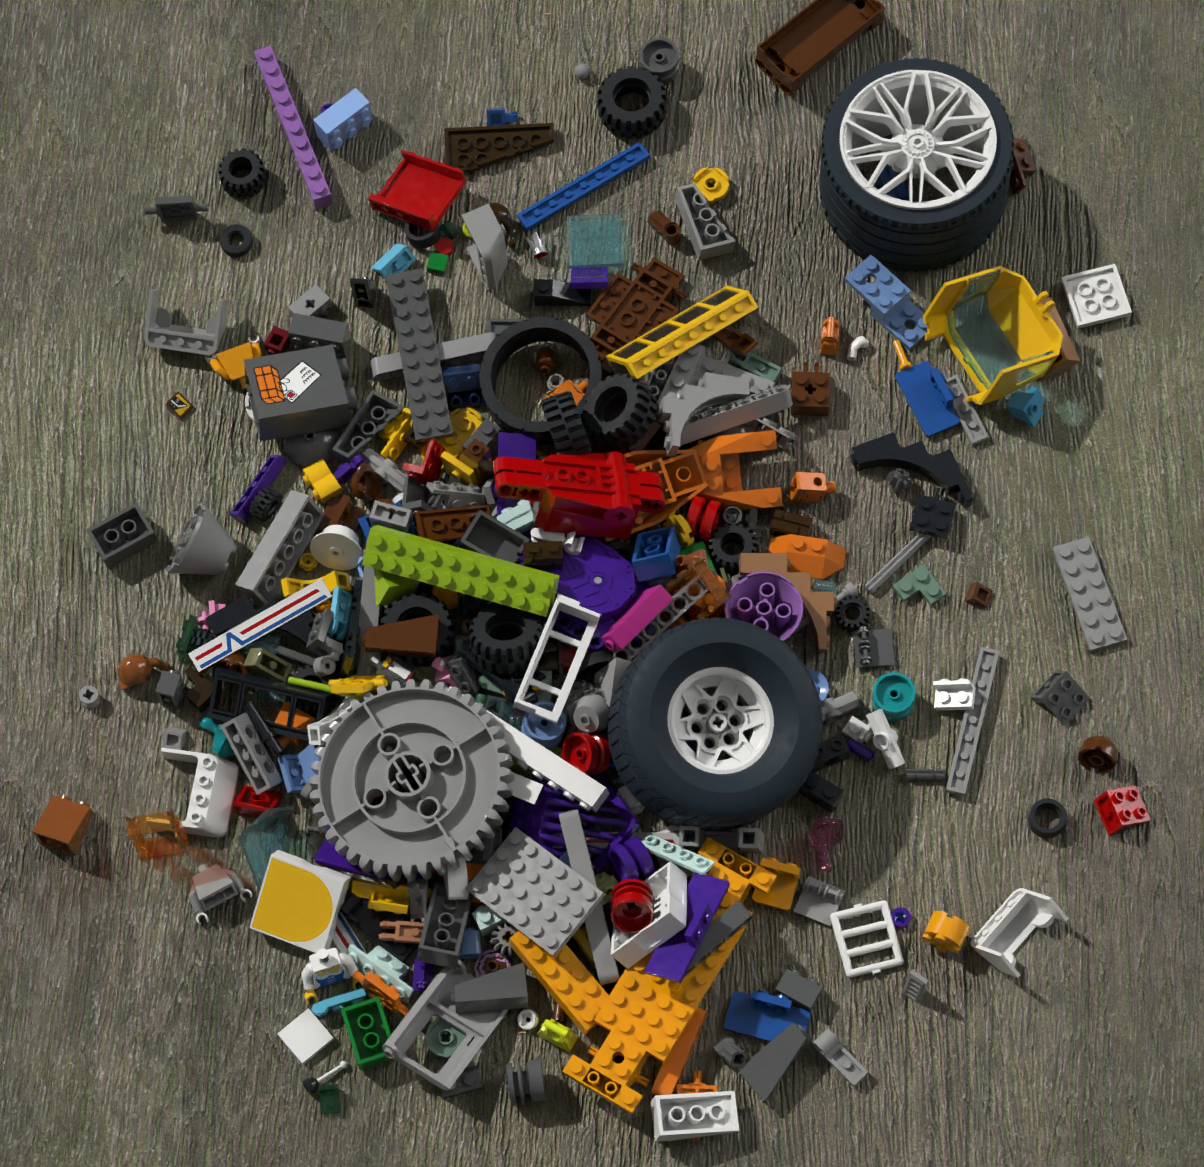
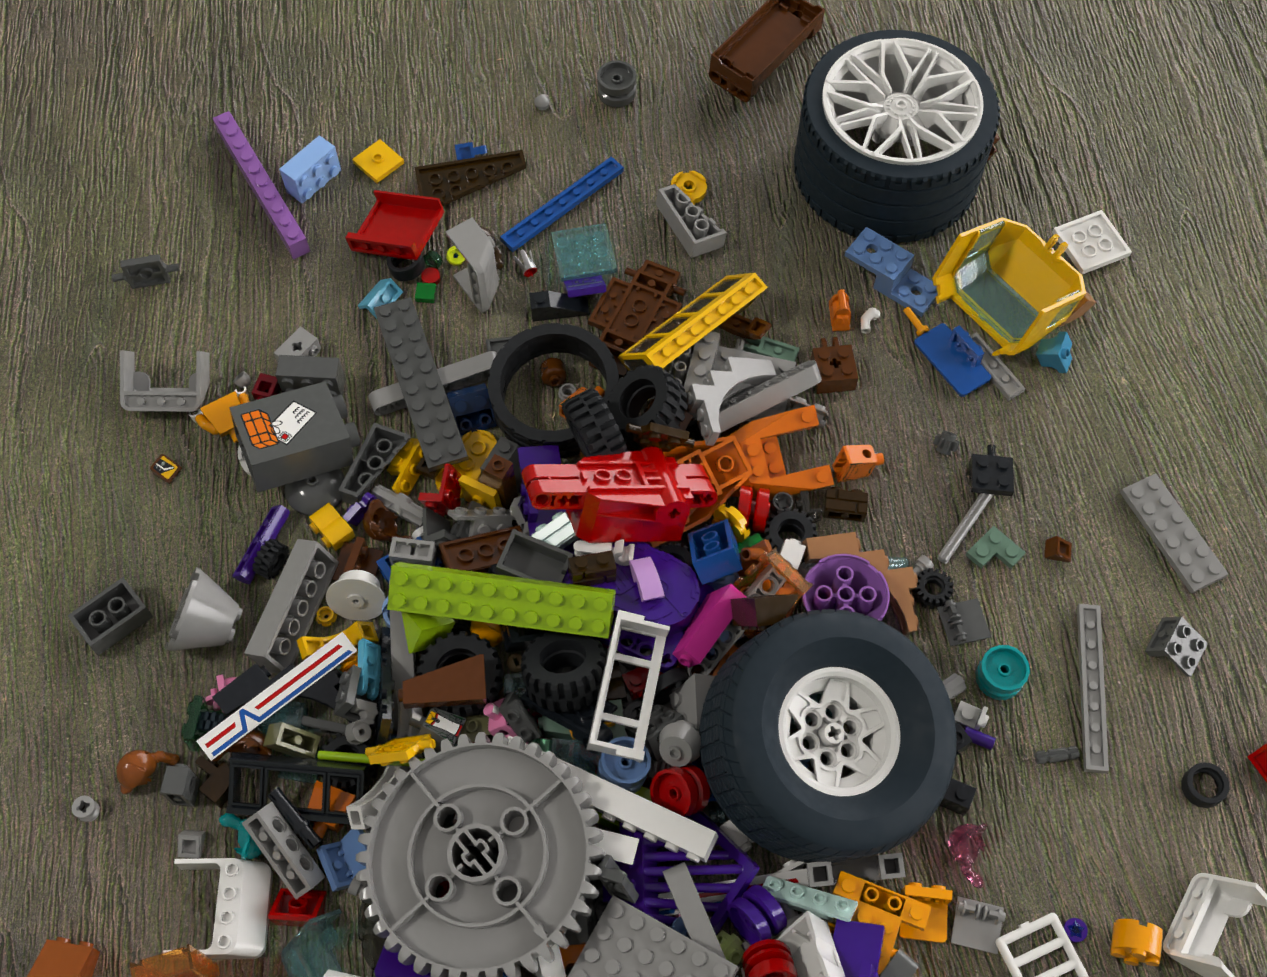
camera: 15 degrees left, 5 degrees down
black tyre [218,148,266,199] -> none
black tyre [220,224,253,257] -> none
black slope [350,277,377,308] -> none
black tyre [597,66,667,138] -> none
reddish brown piece [647,210,681,245] -> none
orange wedge [768,534,846,581] -> none
black arch [849,432,973,508] -> none
white piece [866,709,905,769] -> none
white bracket [933,678,976,711] -> none
reddish brown cylinder [1078,736,1118,773] -> none
none -> light grey hinge [233,371,251,388]
none -> yellow plate [352,139,404,183]
none -> dark grey bracket [598,854,639,904]
none -> dark brown plate [626,422,695,452]
none -> lavender slope [629,557,665,602]
none -> dark brown slope [731,594,798,631]
none -> white brick [778,539,806,572]

